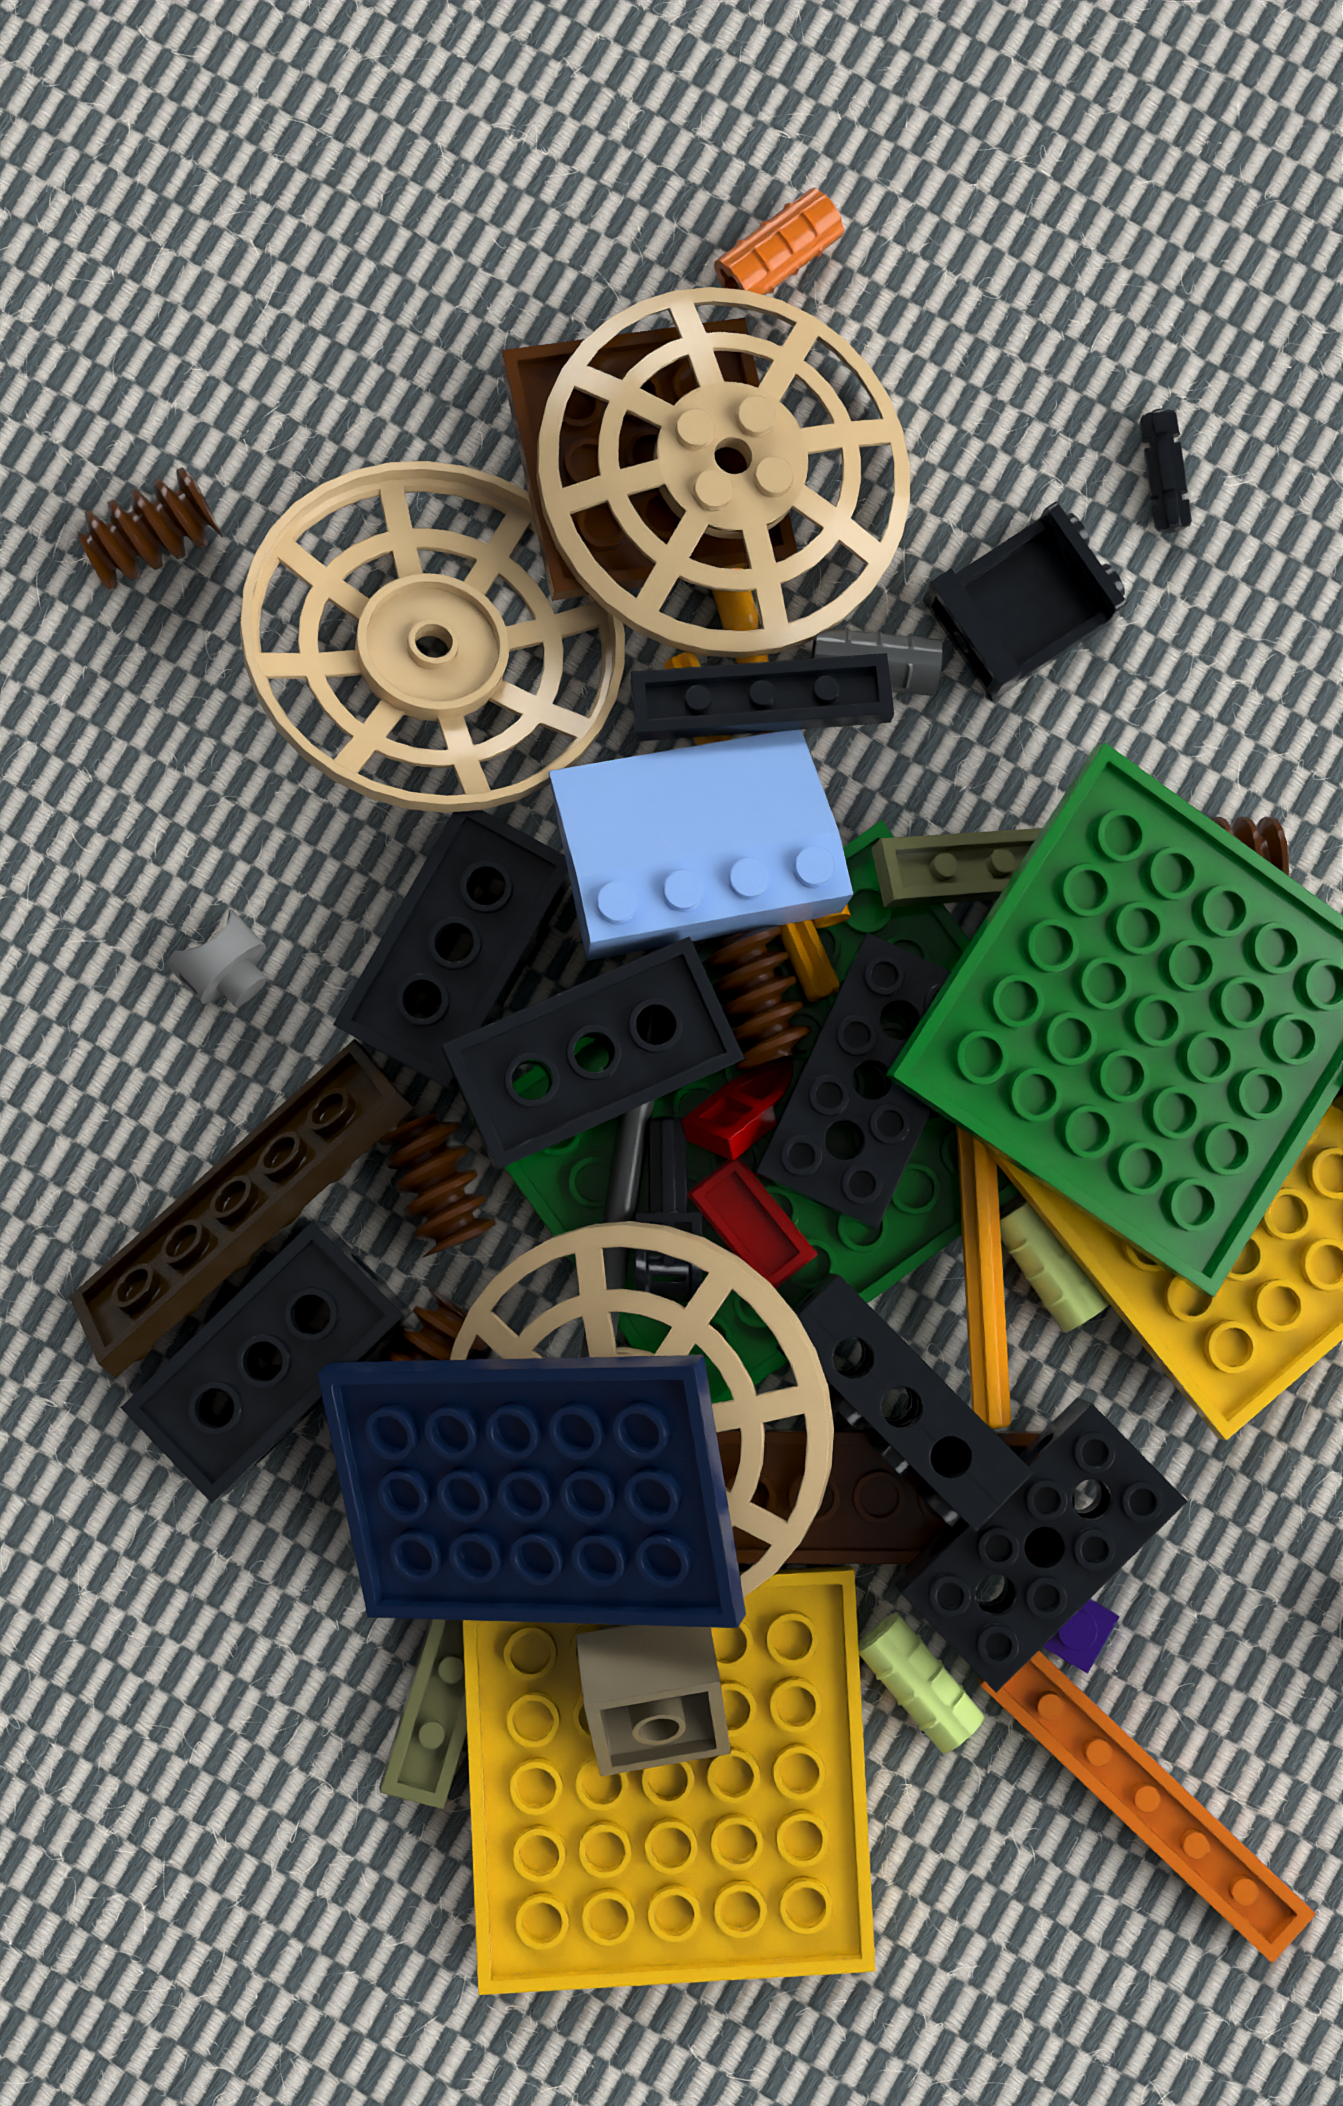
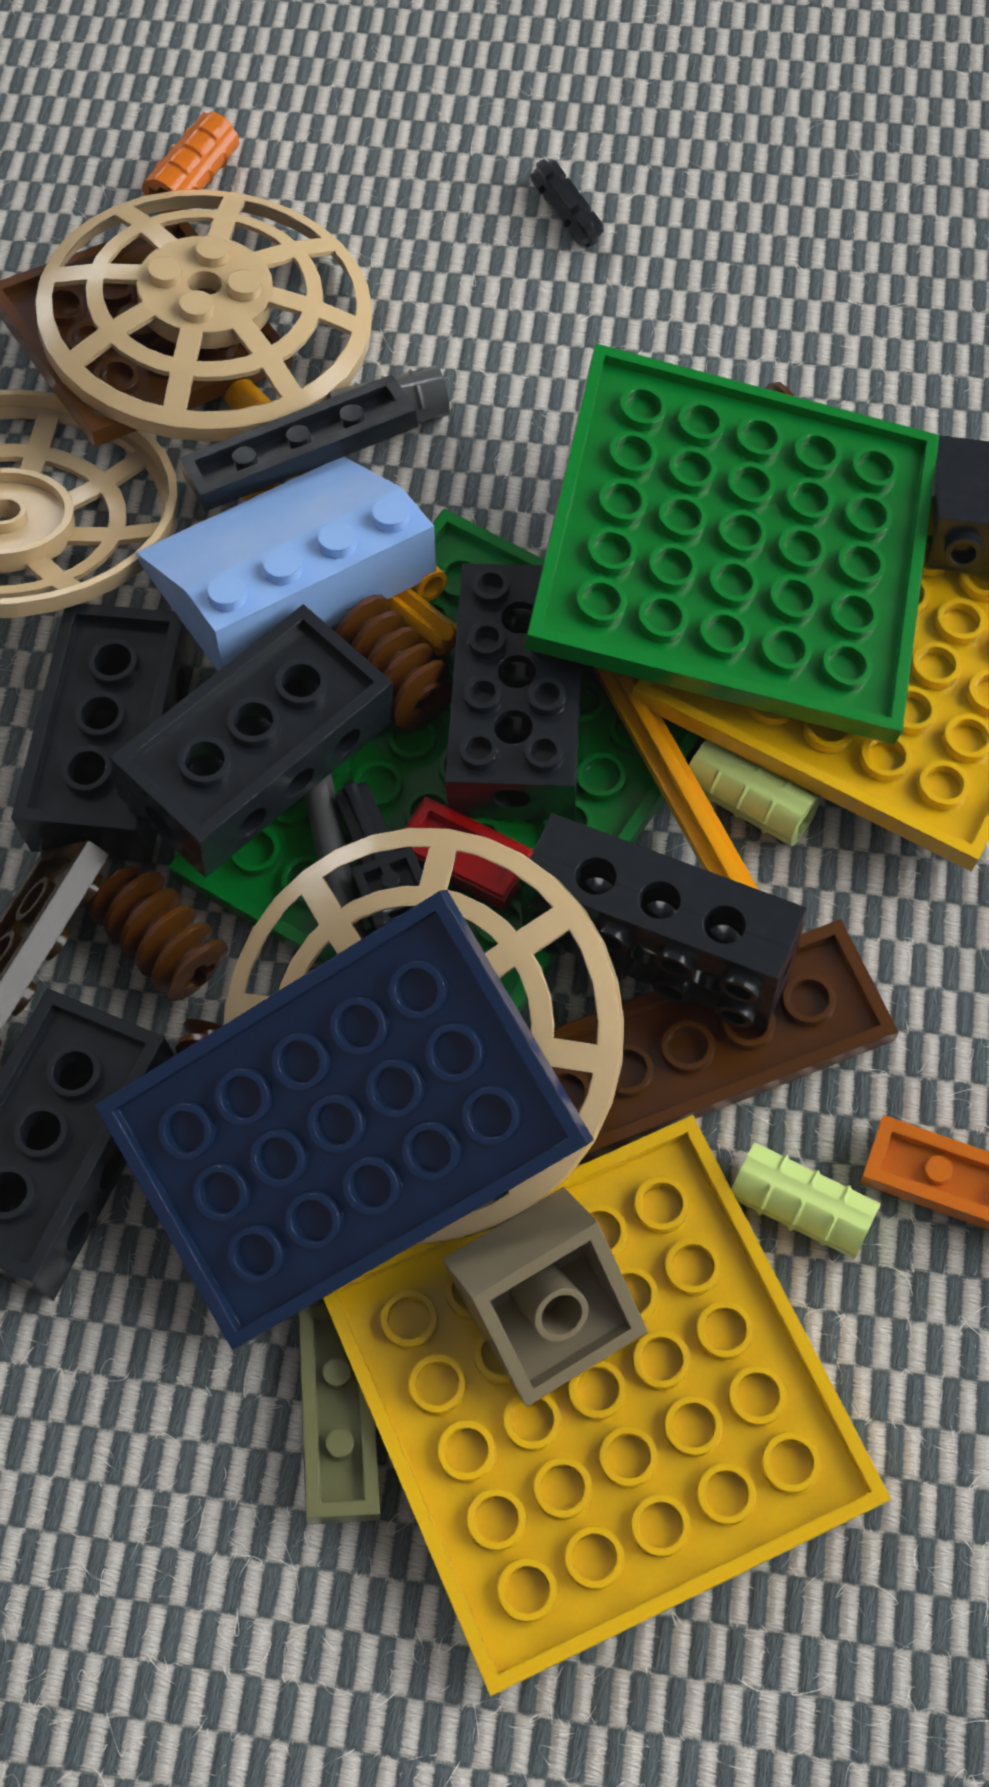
camera: 15 degrees left, 20 degrees down
red plate [681,1060,794,1161] -> none
olive plate [871,828,1043,908] -> none
black brick [893,1397,1188,1693] -> none
black panel [923,501,1127,701] -> none
dark purple plate [1043,1598,1120,1674] -> none

